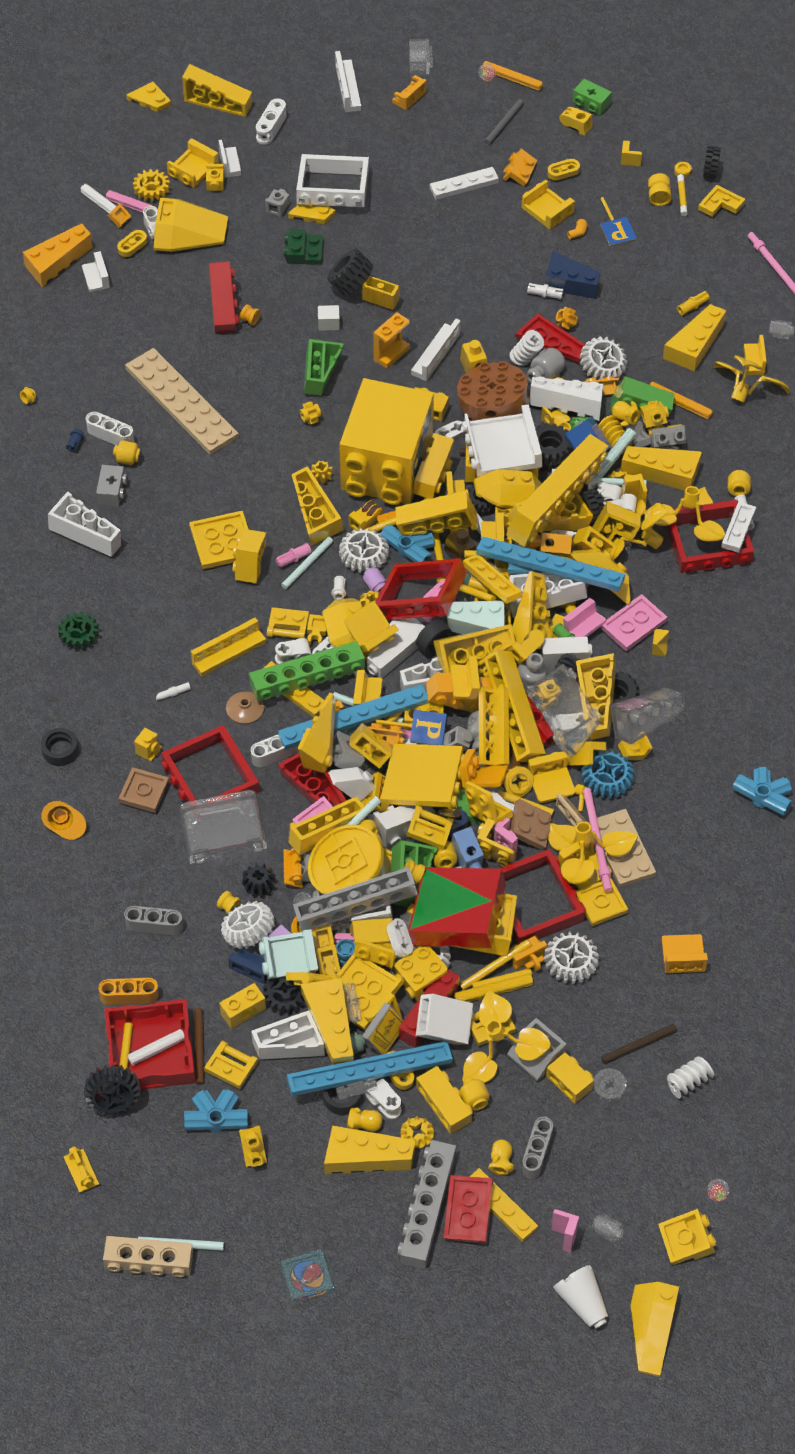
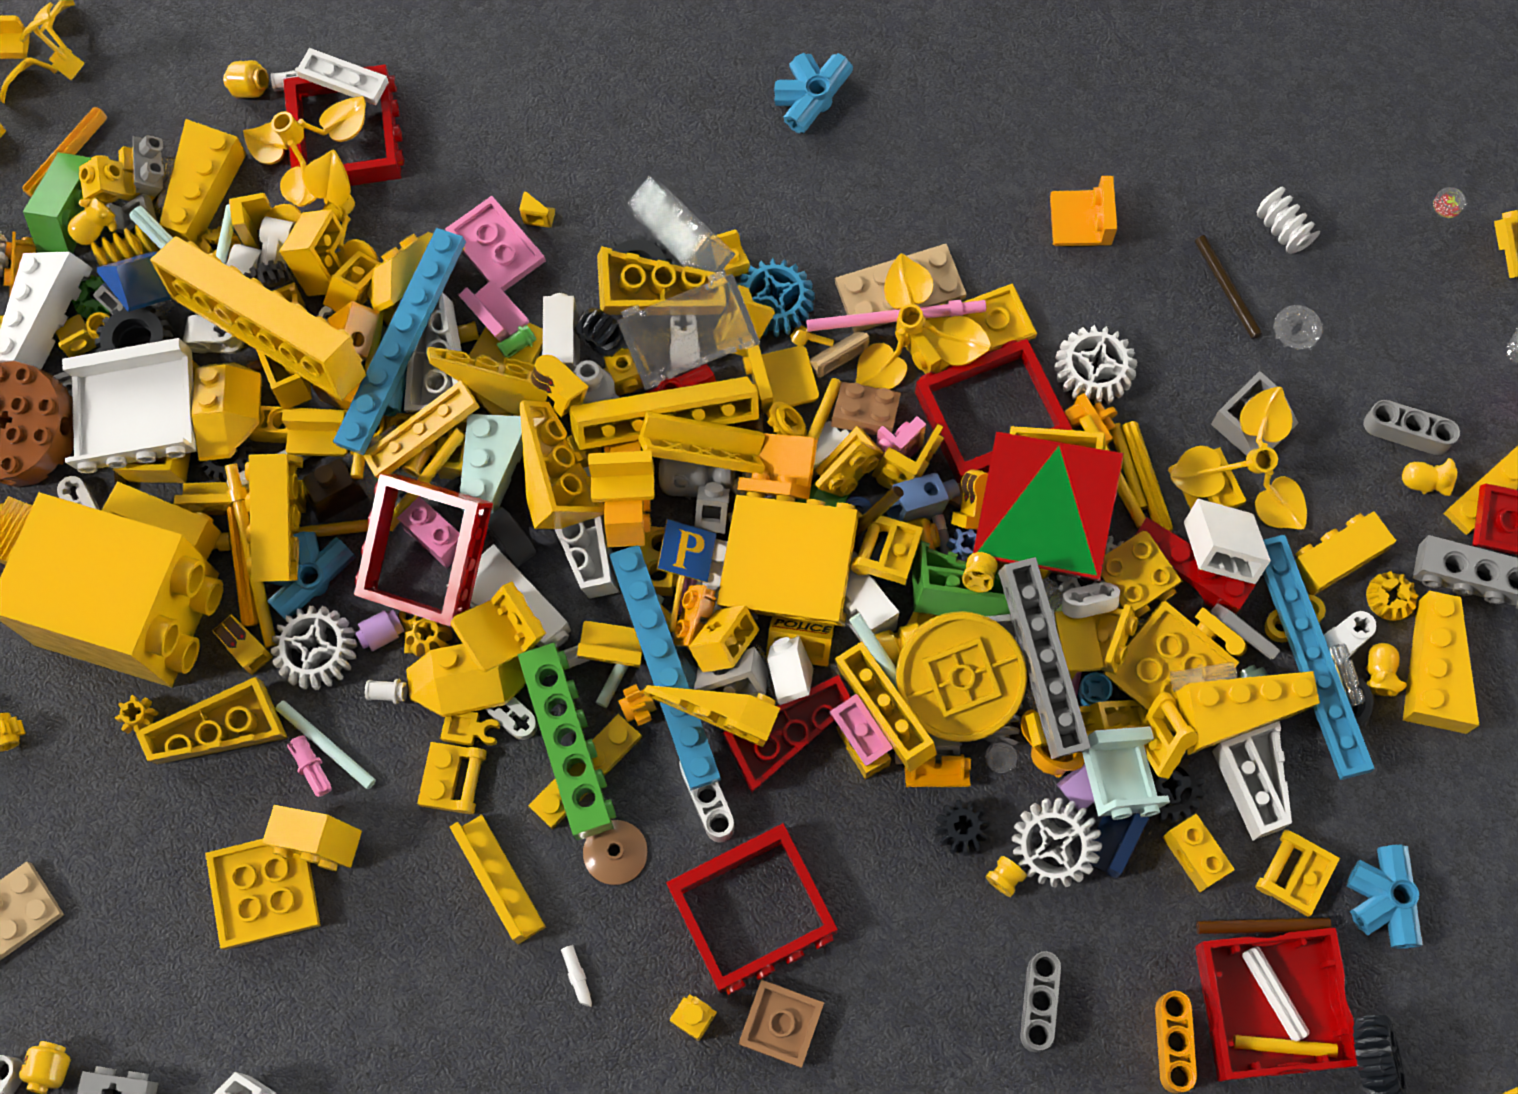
camera: 85 degrees left, 15 degrees up
clear windscreen [179,790,267,864] -> none
yellow hips [239,1125,267,1167] -> none
white piece [275,638,311,664] -> none
yellow head [459,1078,490,1111] -> none
yellow brick [546,1053,594,1104] -> none

